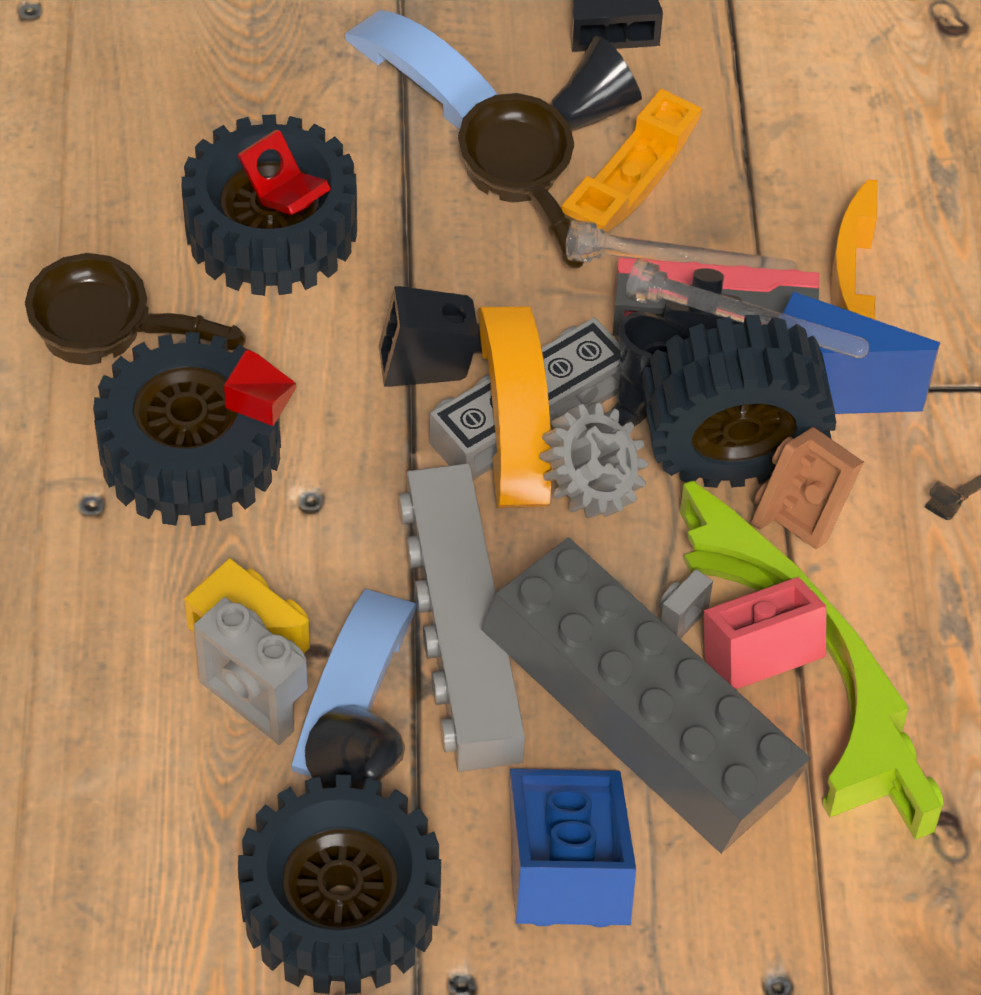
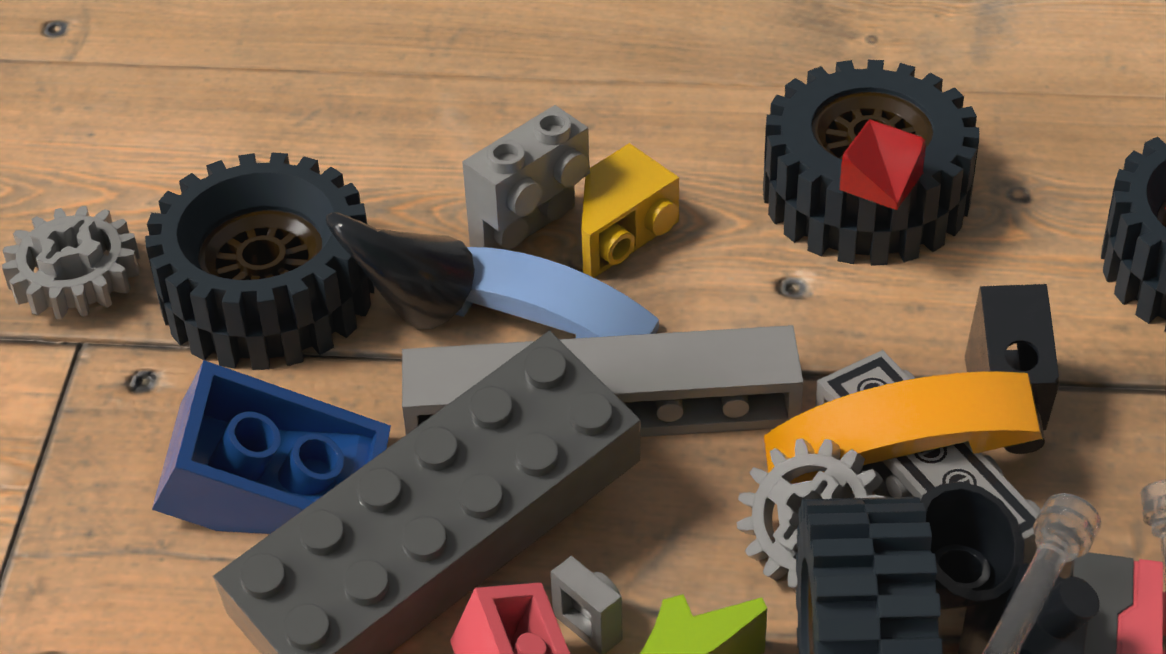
camera: 100 degrees right, 10 degrees down
dark brown piece [25,253,246,365] -> none

